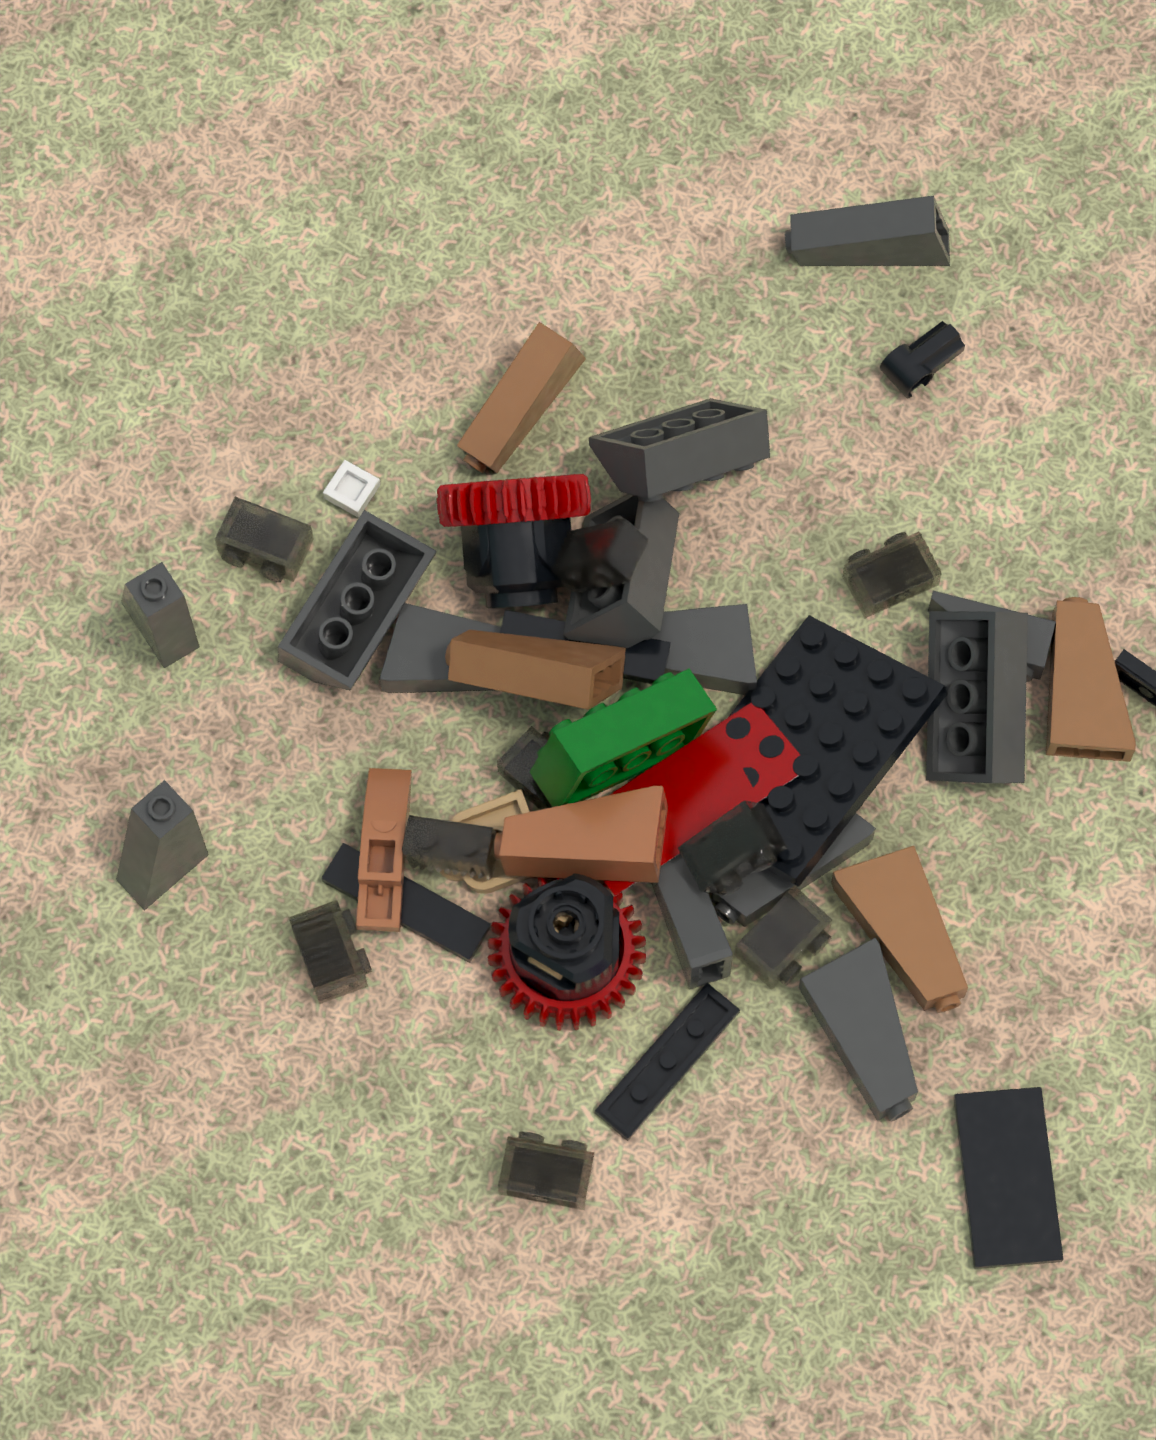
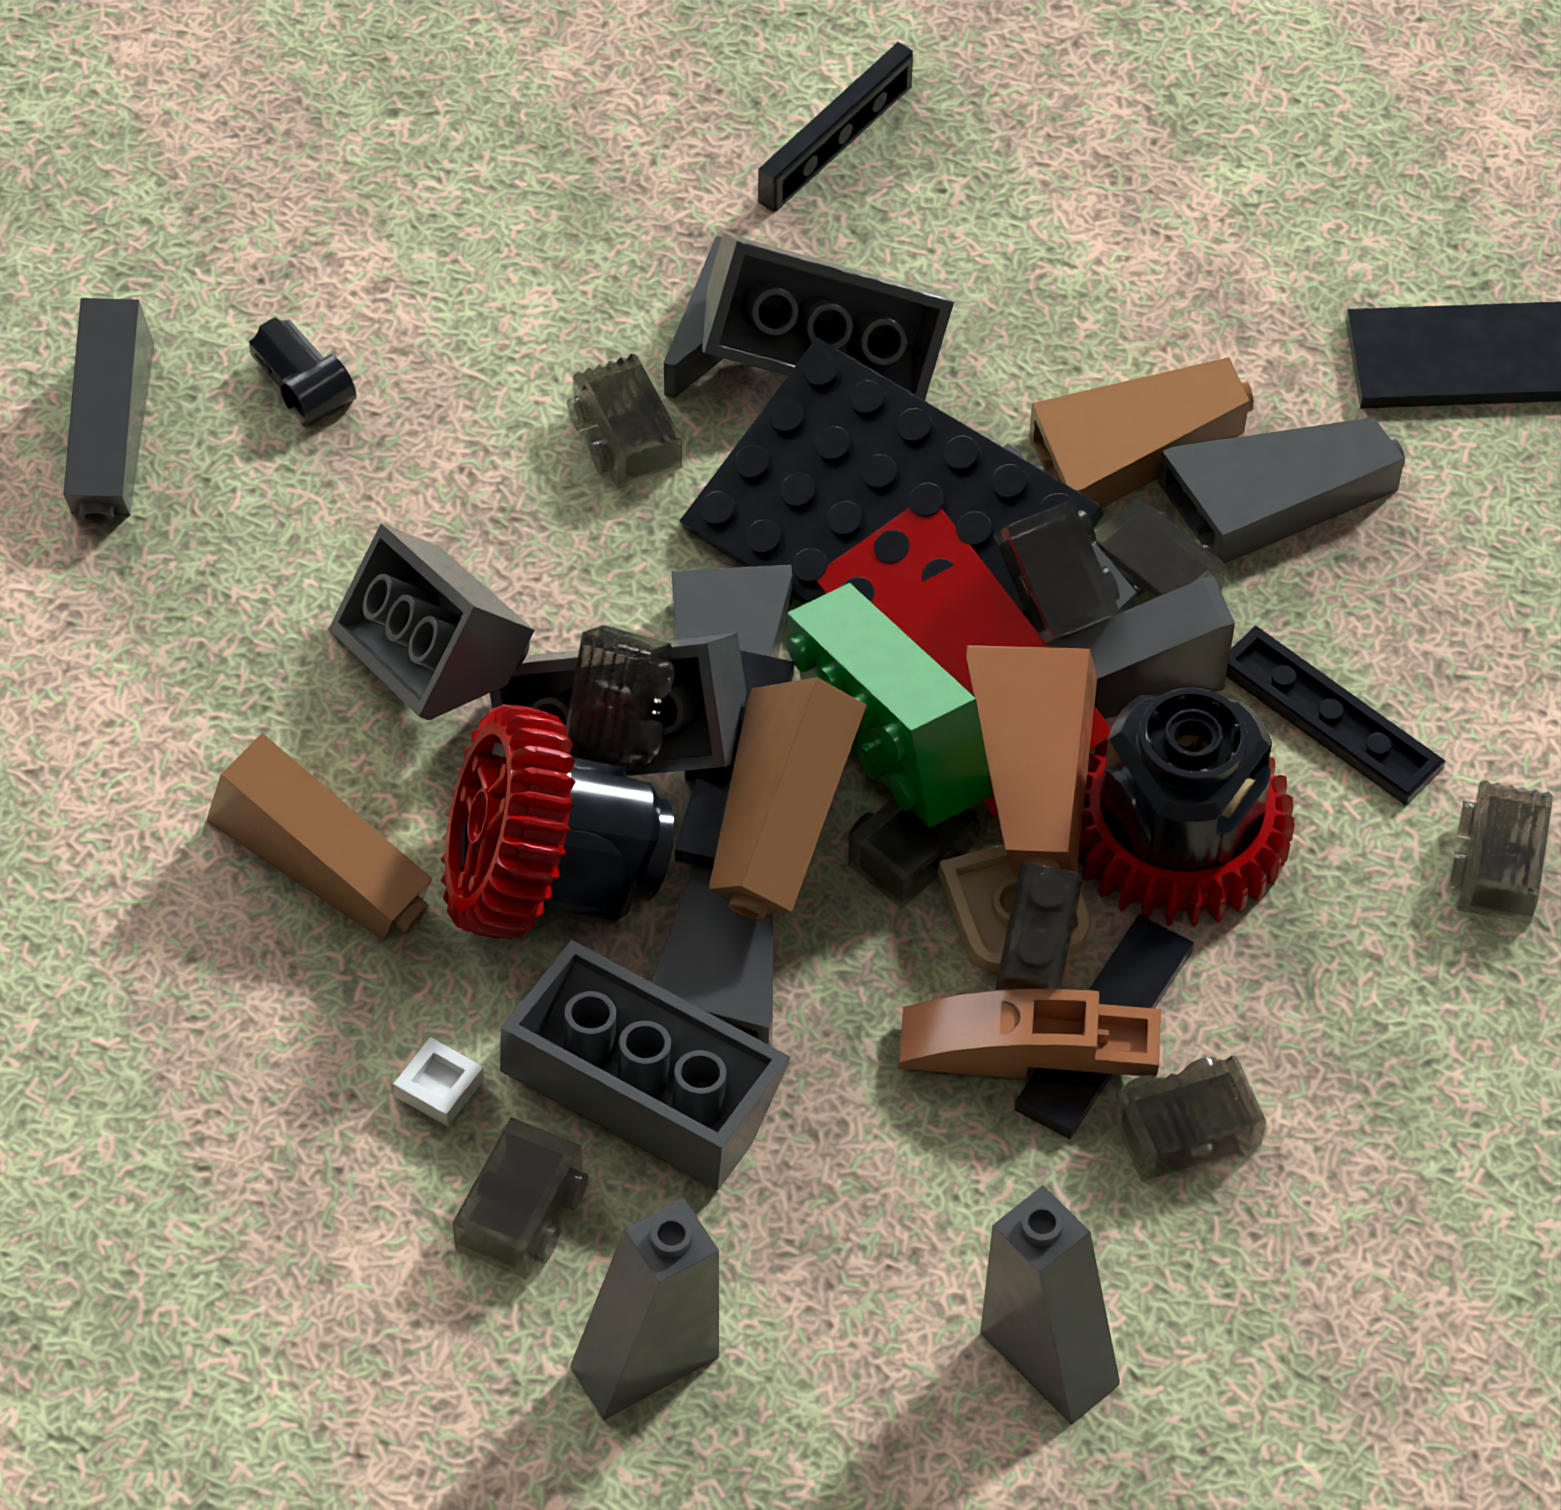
camera: 90 degrees left, 15 degrees down
medium nougat slope [1046,597,1136,762] -> none

